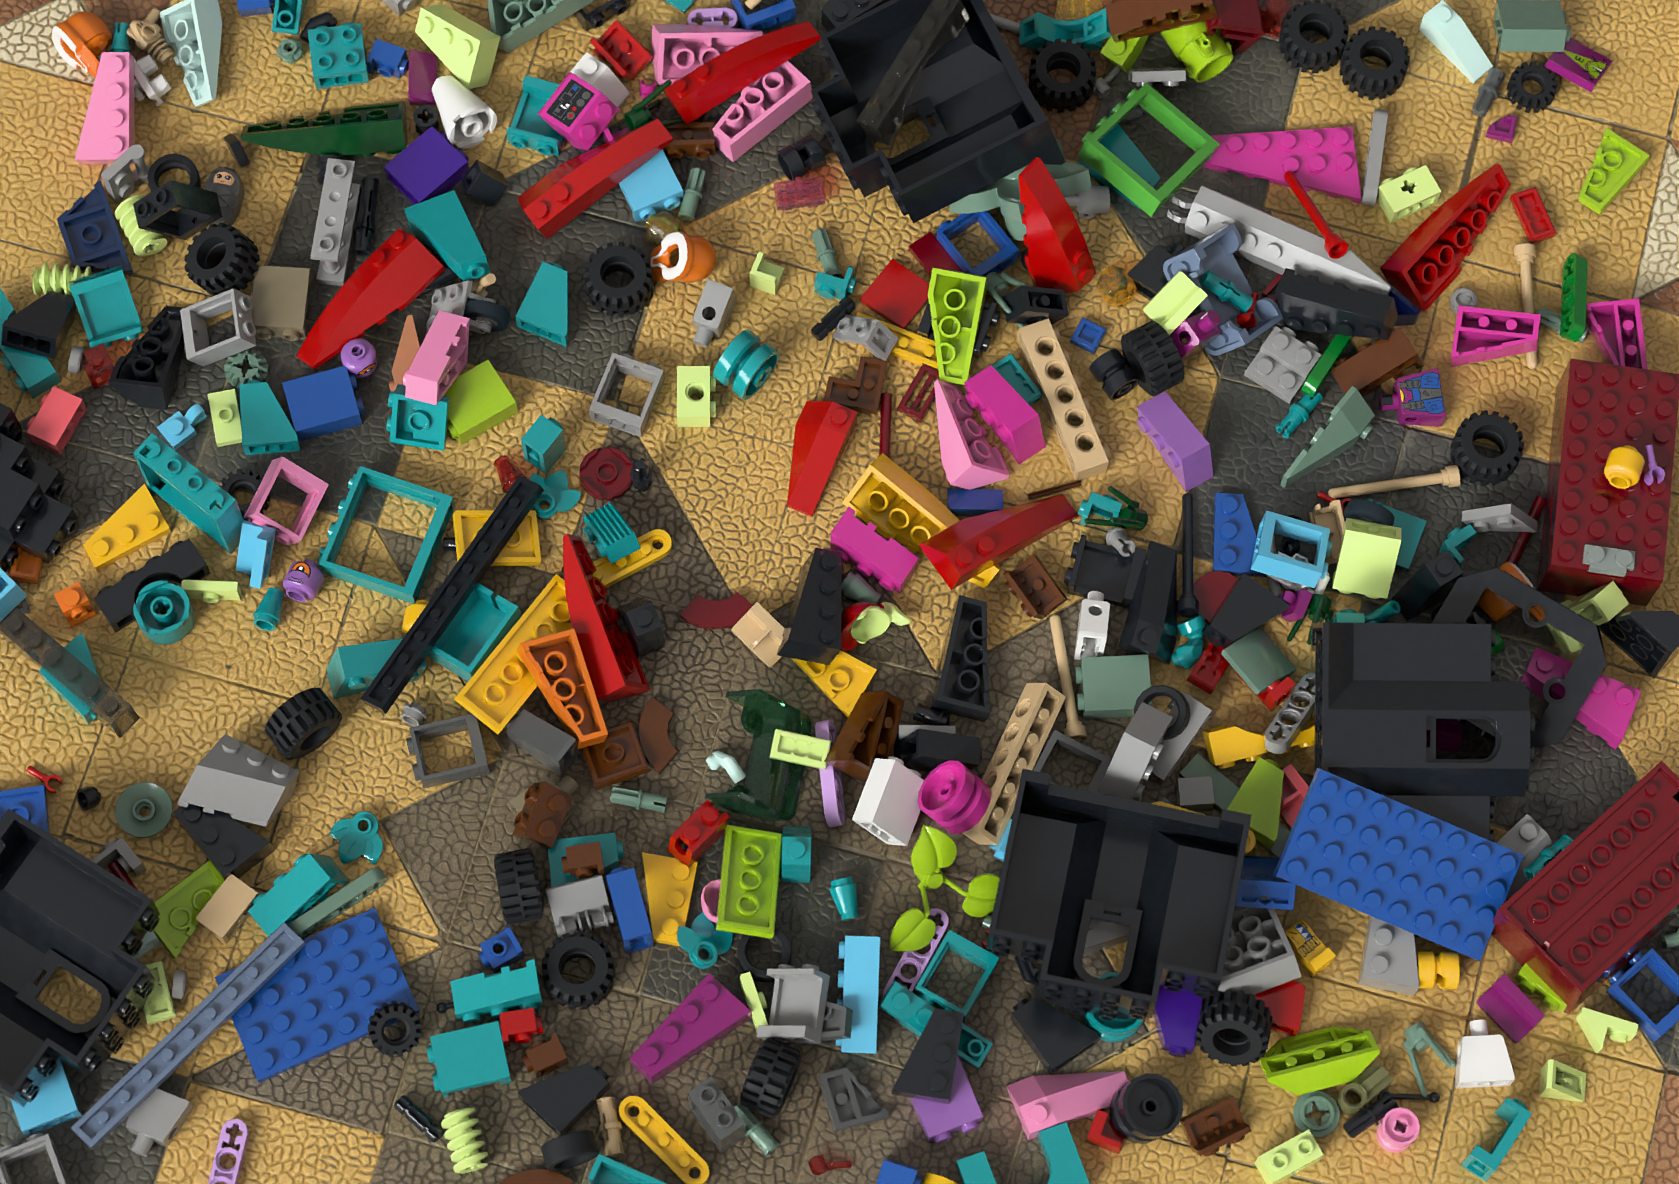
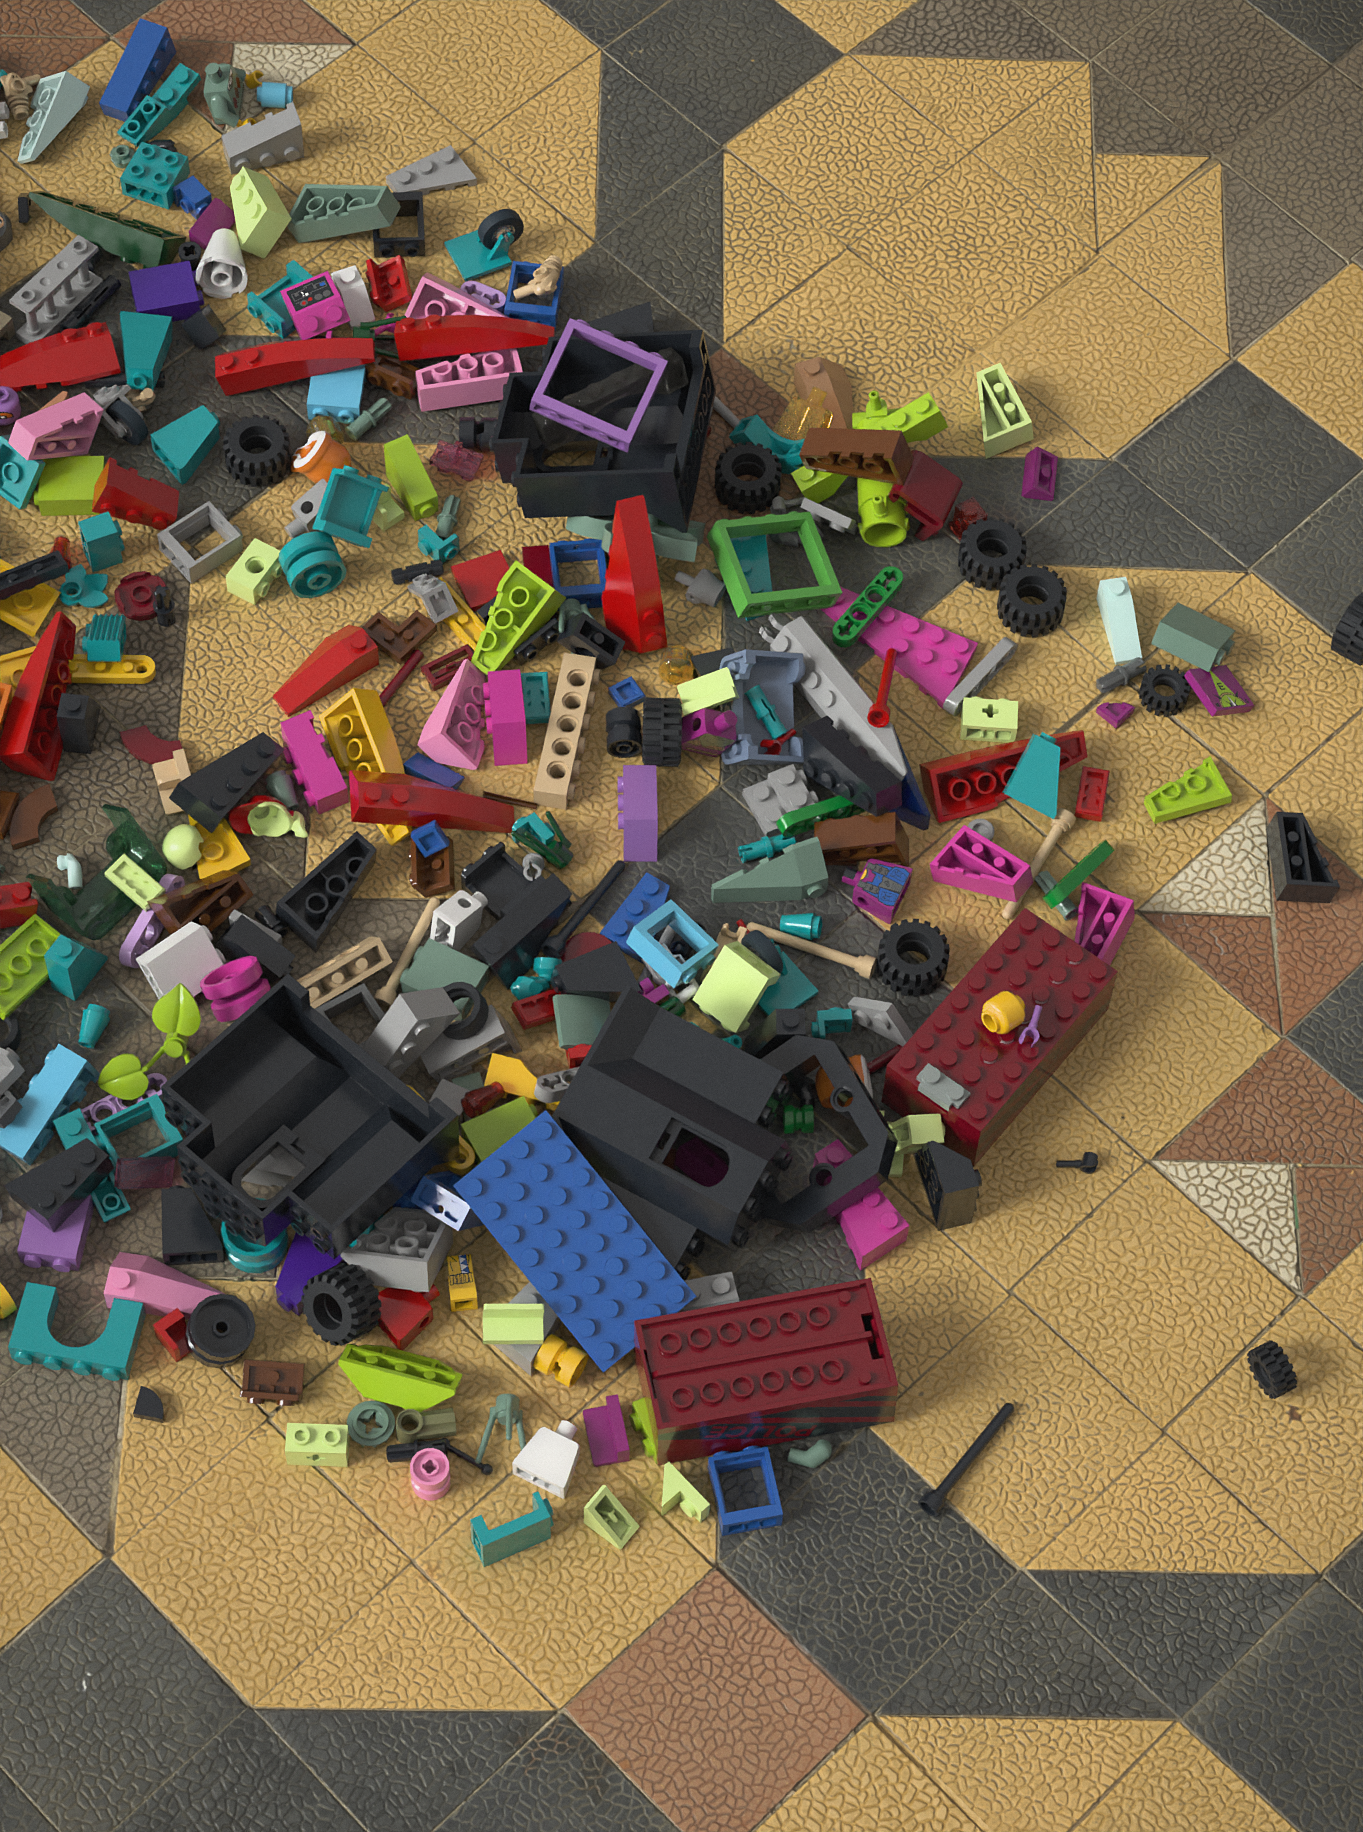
camera: 30 degrees right, 10 degrees down
none -> red wedge [92,457,179,530]
none -> clear pink tile [114,1156,175,1189]
none -> yellowish green hair [162,824,204,870]
none -> teal panel [312,465,389,548]
none -> lime slope [384,434,439,521]
none -> blue tile [411,820,449,857]
none -> clear red cone [461,1081,505,1119]
none -> yellowish green panel [482,1304,544,1344]
none -> medium lavender window [530,318,668,453]
none -> teal cone [780,913,823,940]
none -> green beam [832,566,903,648]
none -> teal slope [1002,732,1060,819]

